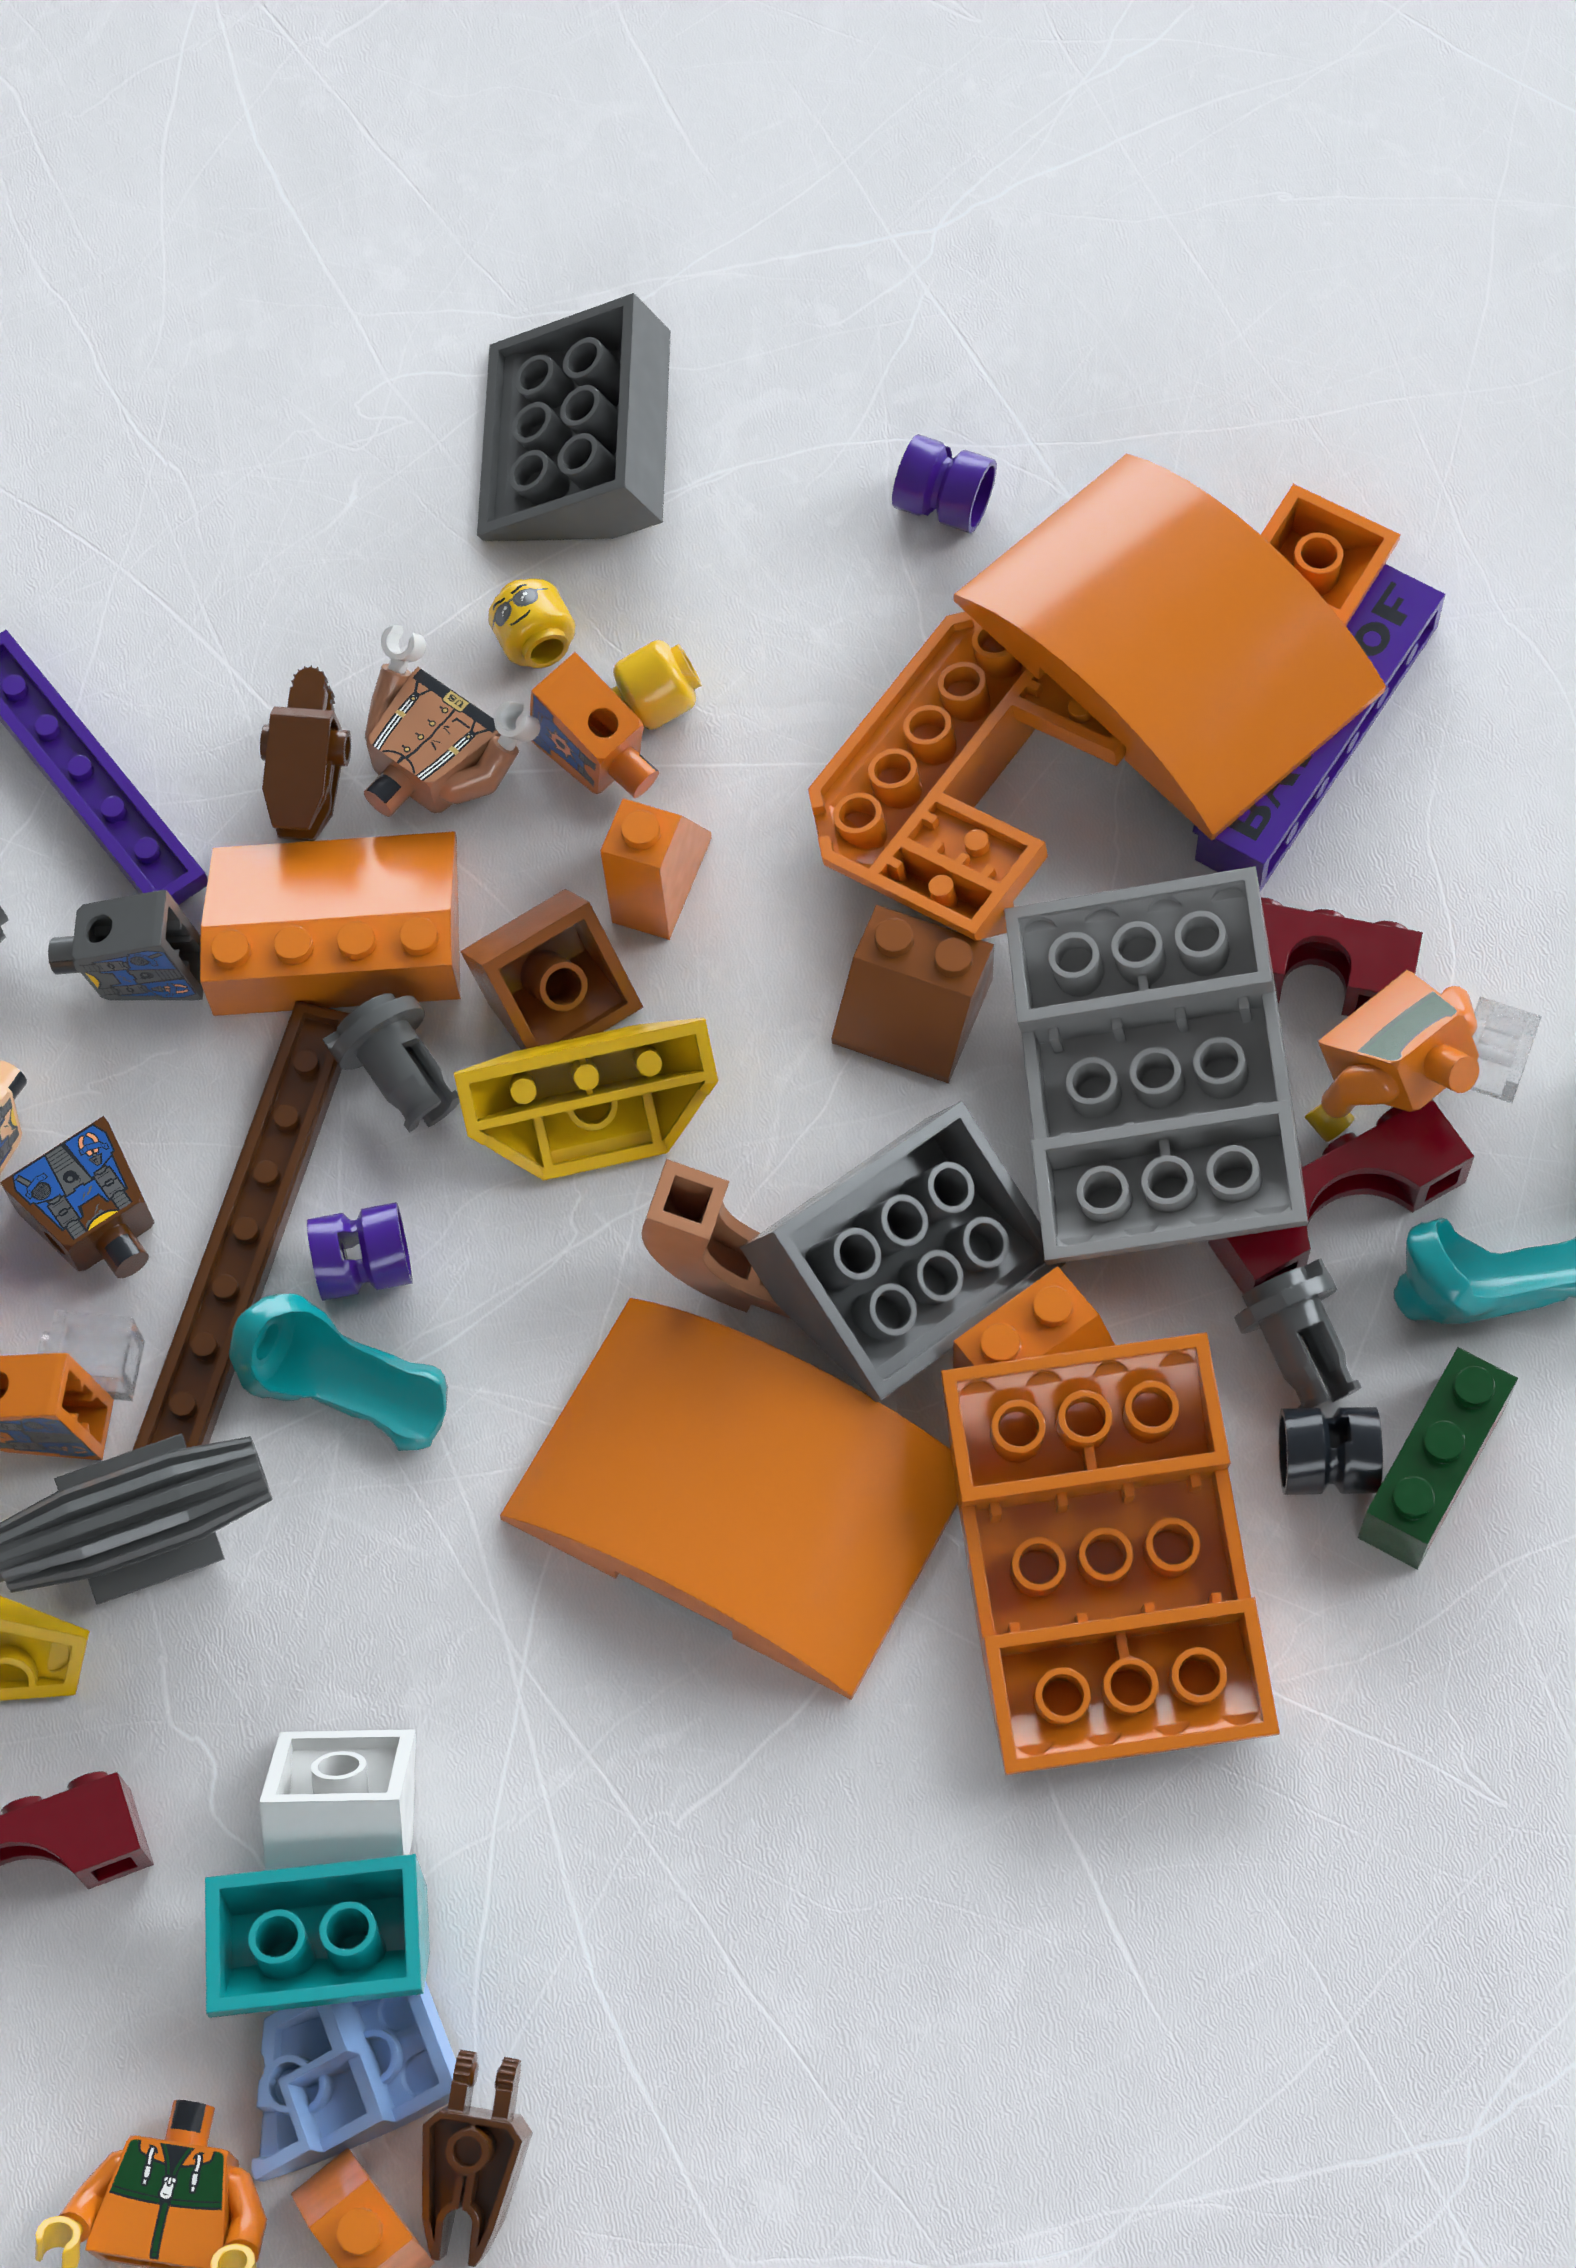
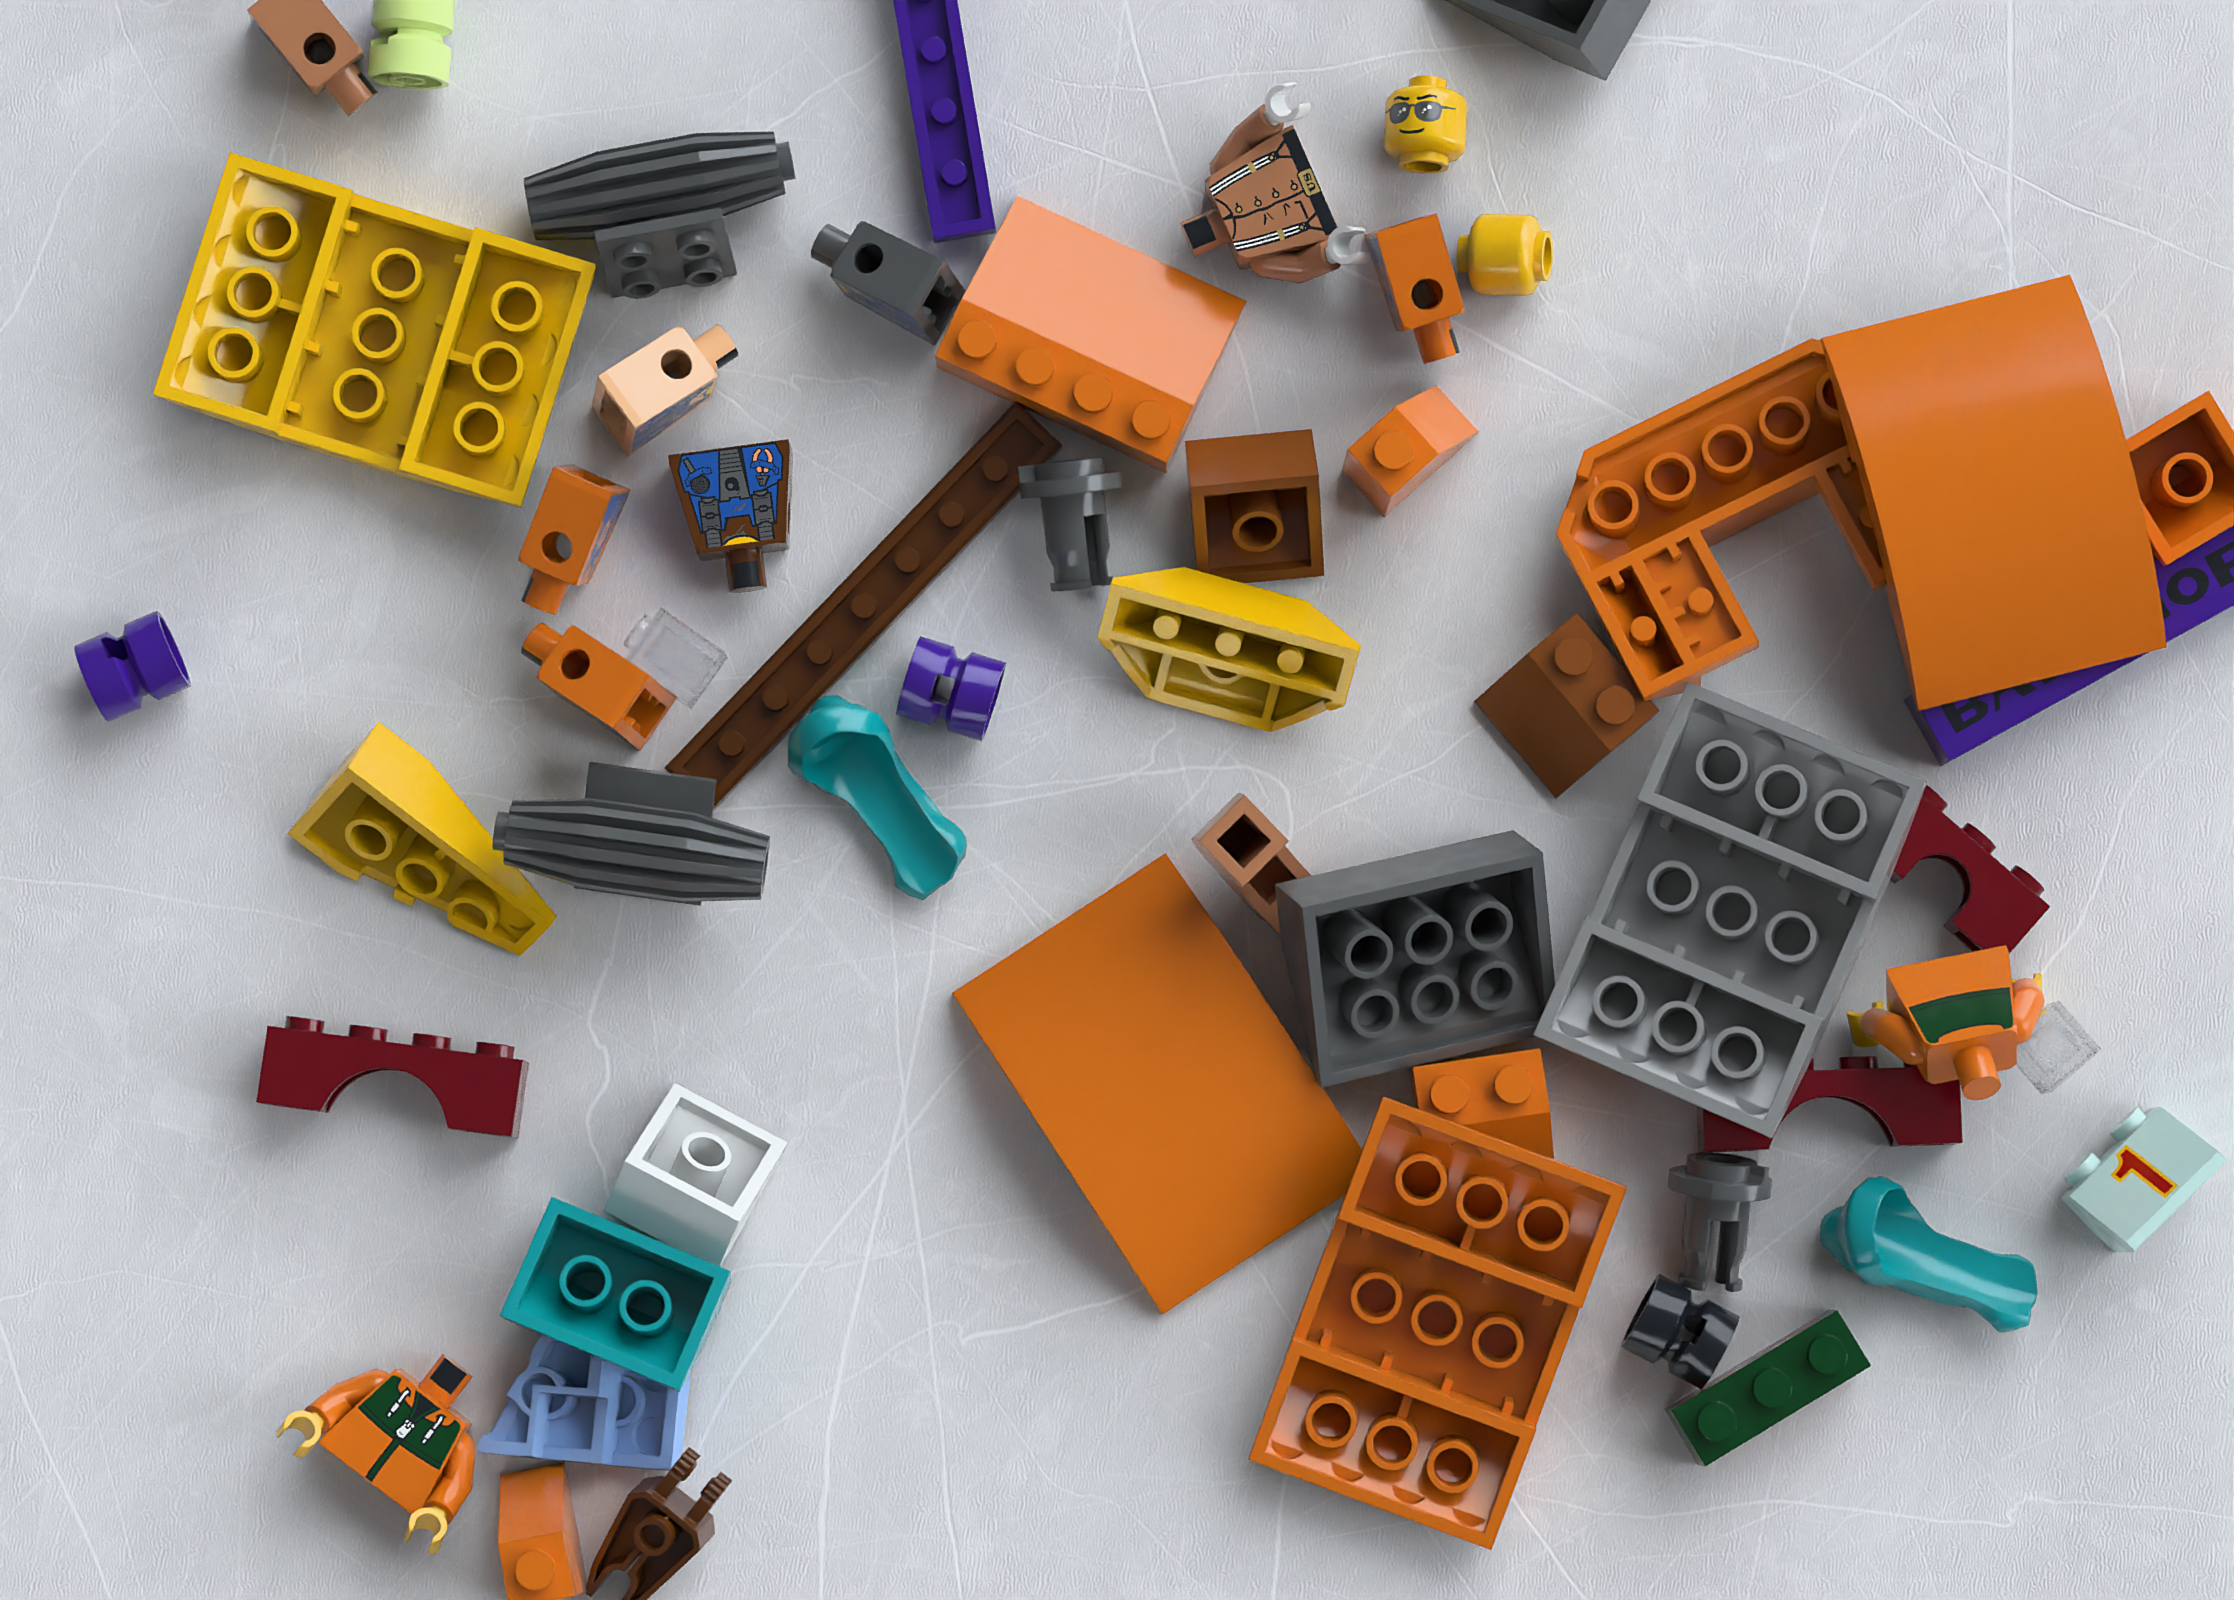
camera: 25 degrees right, 20 degrees up
reddish brown hinge [260,665,351,841] -> none
dark purple wheel [892,434,997,534] -> none

